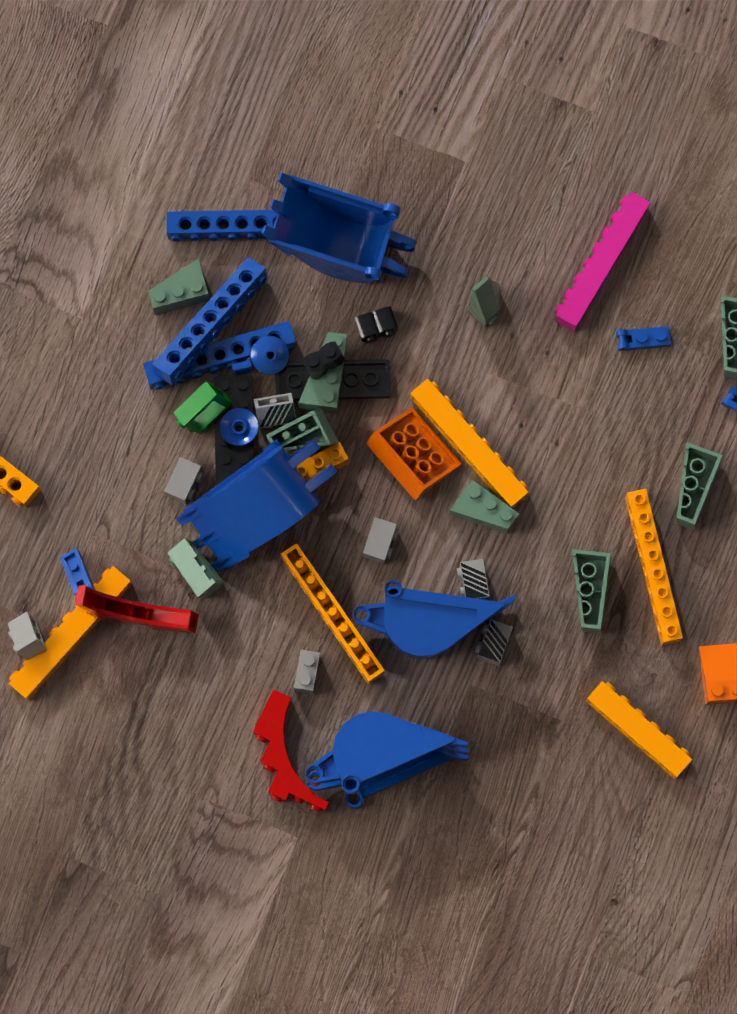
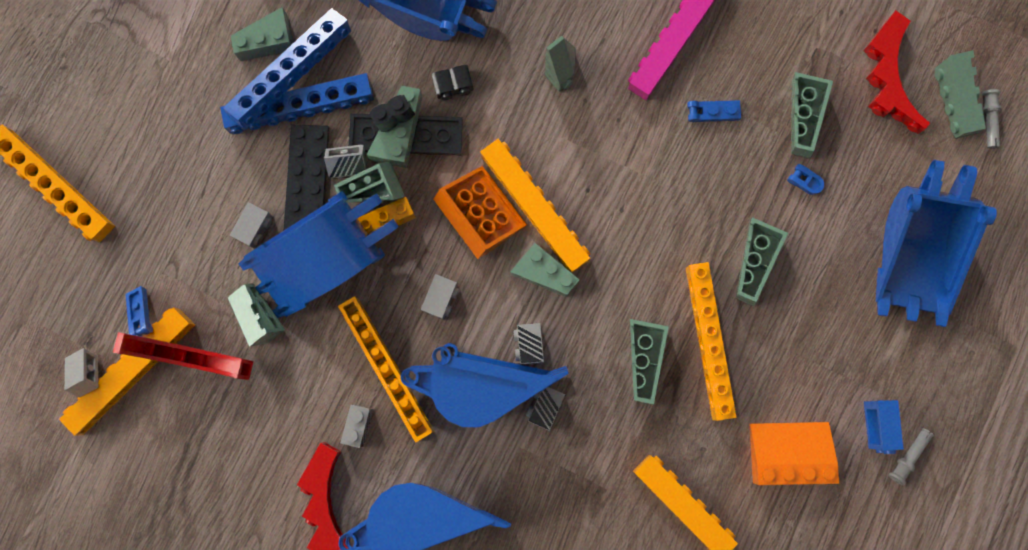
camera: 10 degrees right, 5 degrees up
green window [174,381,233,435] -> none
blue dish [220,408,258,446] -> none
blue tile [232,360,252,376] -> none
blue dish [251,336,289,374] -> none

